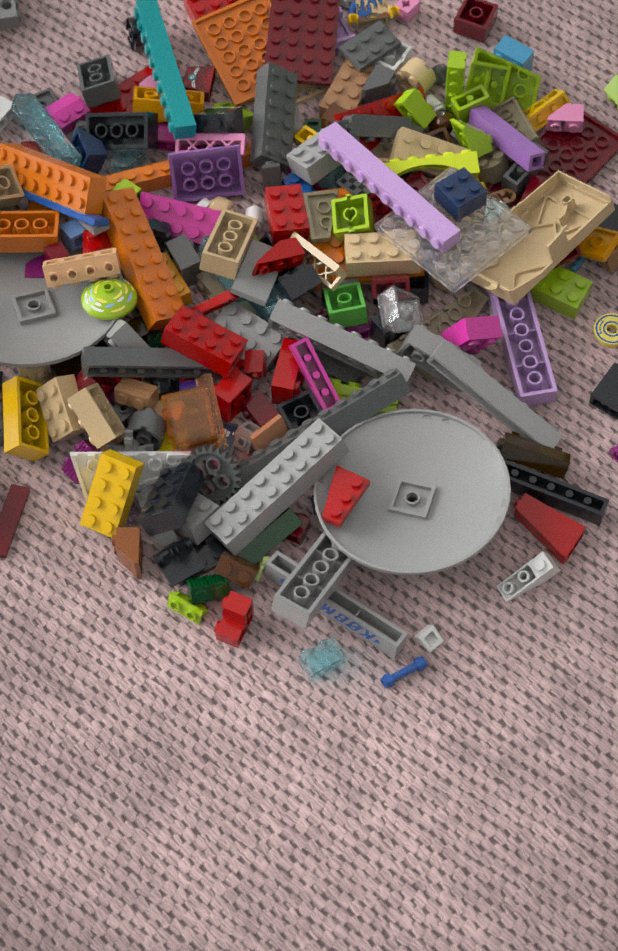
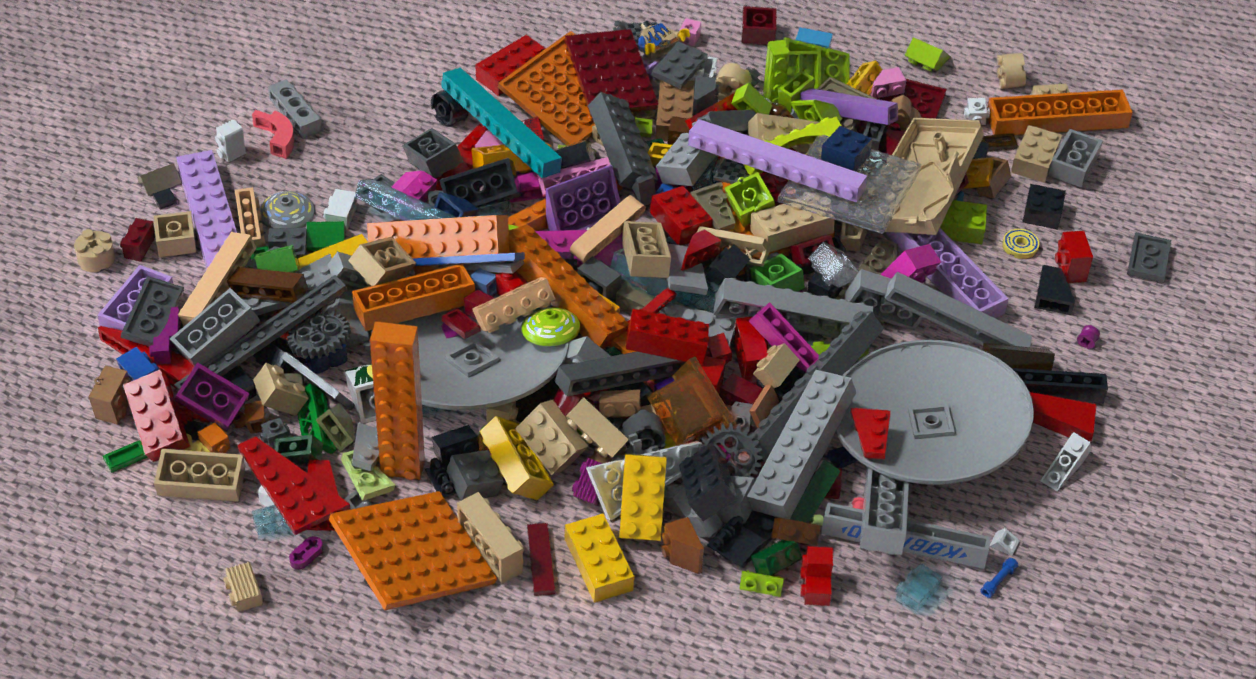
camera: 25 degrees left, 15 degrees down
none -> dark red tile [442,308,481,339]
none -> yellow brick [564,513,634,603]
none -> light nougat beam [570,195,646,263]
none -> lime plate [635,117,652,138]
none -> tan brick [753,343,800,388]
none -> medium nougat brick [892,95,921,131]

